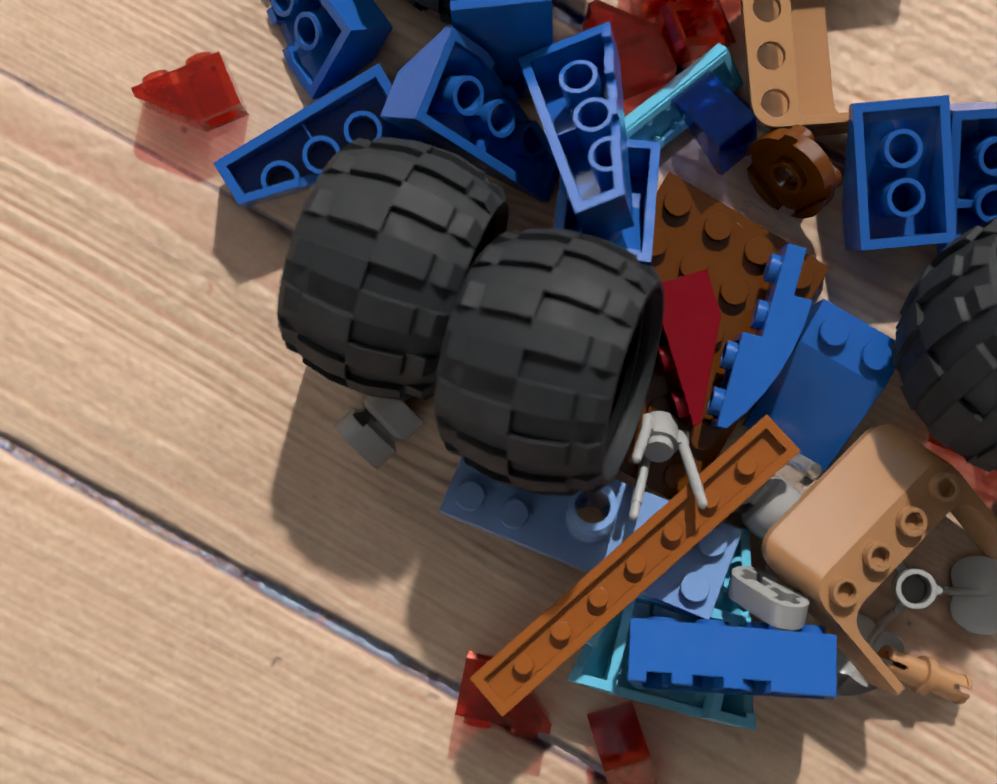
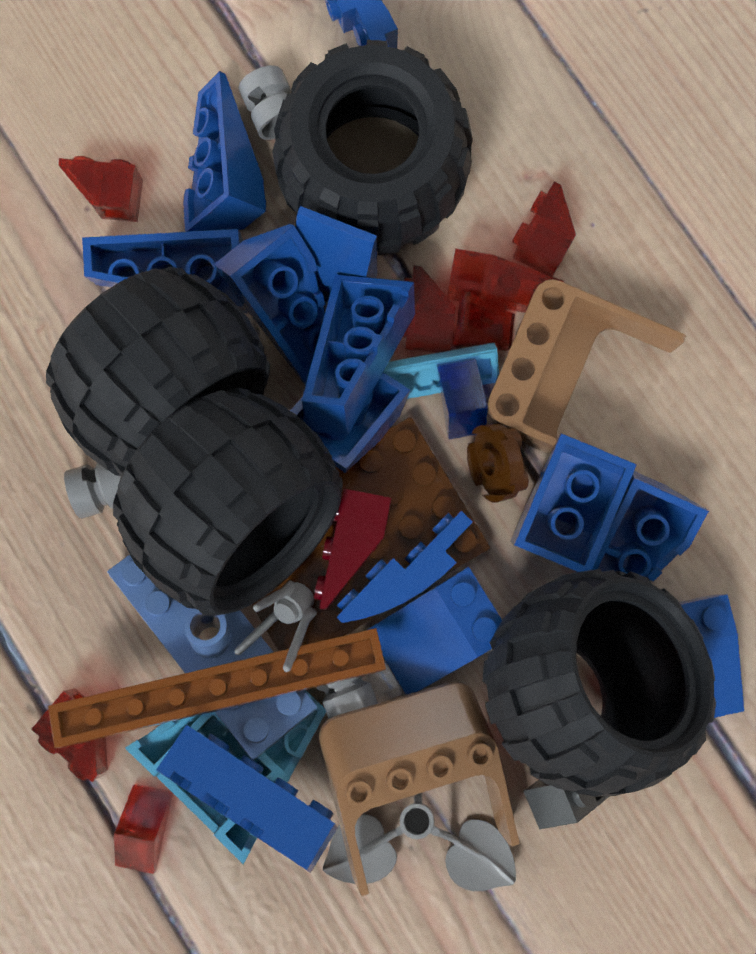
camera: 30 degrees right, 5 degrees down
light grey beam [727,566,810,630] -> none
medium nougat pin [877,645,973,704] -> none

